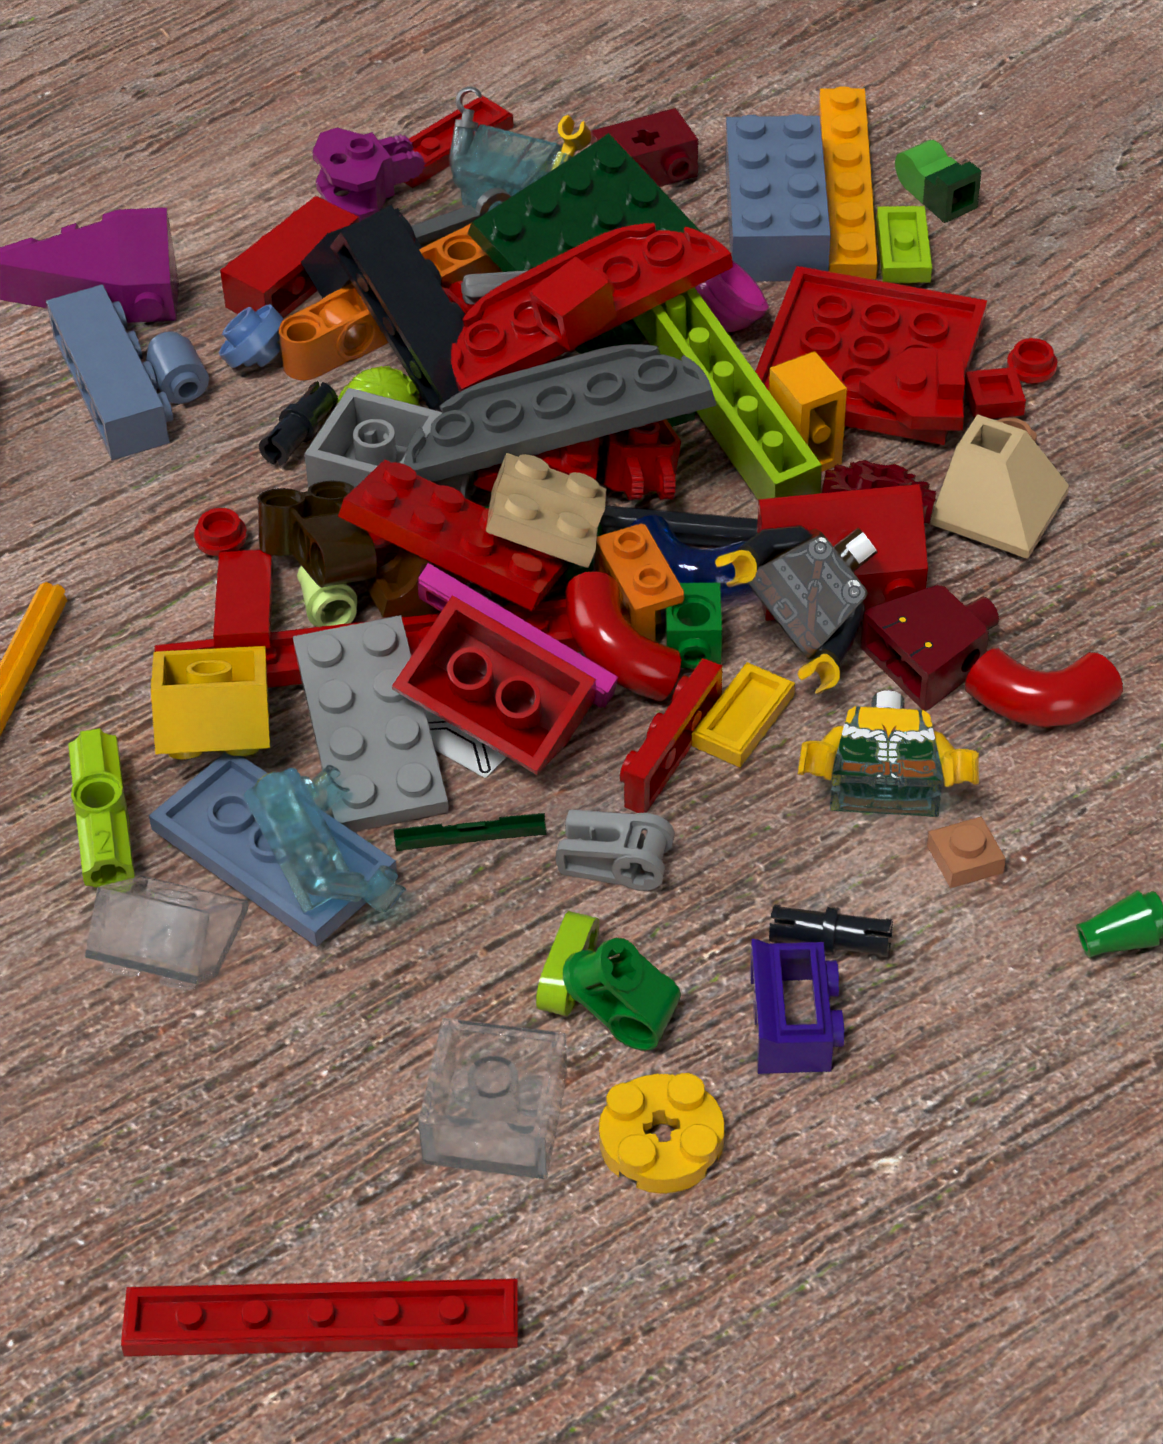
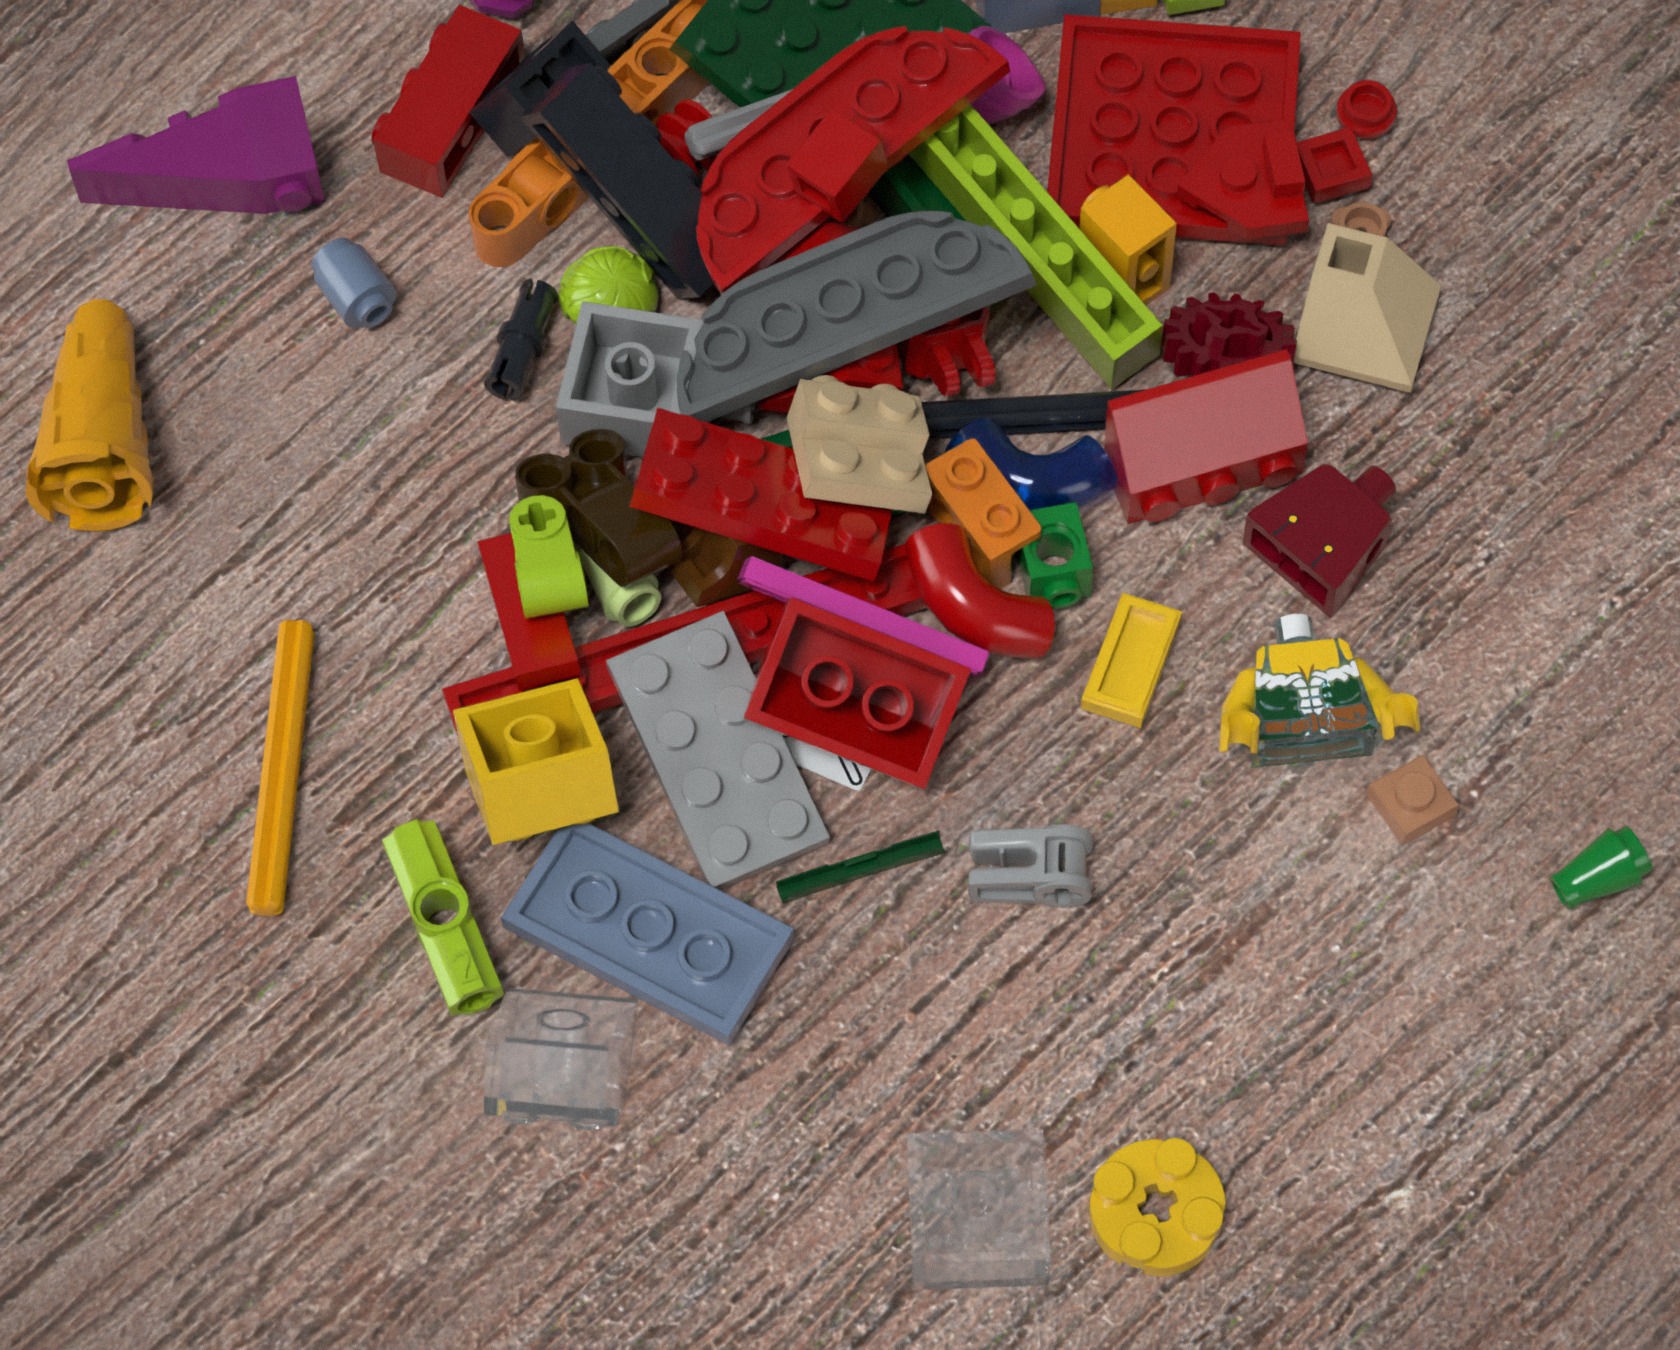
camera: 10 degrees left, 15 degrees up
sand blue brick [46,284,173,460] -> none
red plate [194,508,247,556] -> none
medium blue plate [218,304,284,368] -> none
clear light blue torso [243,765,406,913] -> none
lime beam [536,911,600,1016] -> none
green piece [563,937,681,1051] -> none
red plate [620,658,723,813] -> none
torso [715,525,878,694] -> none
dark purple window [750,939,844,1074] -> none
black pin [769,904,893,957] -> none
red cylinder [965,648,1123,728] -> none
none -> lime piece [509,495,589,619]

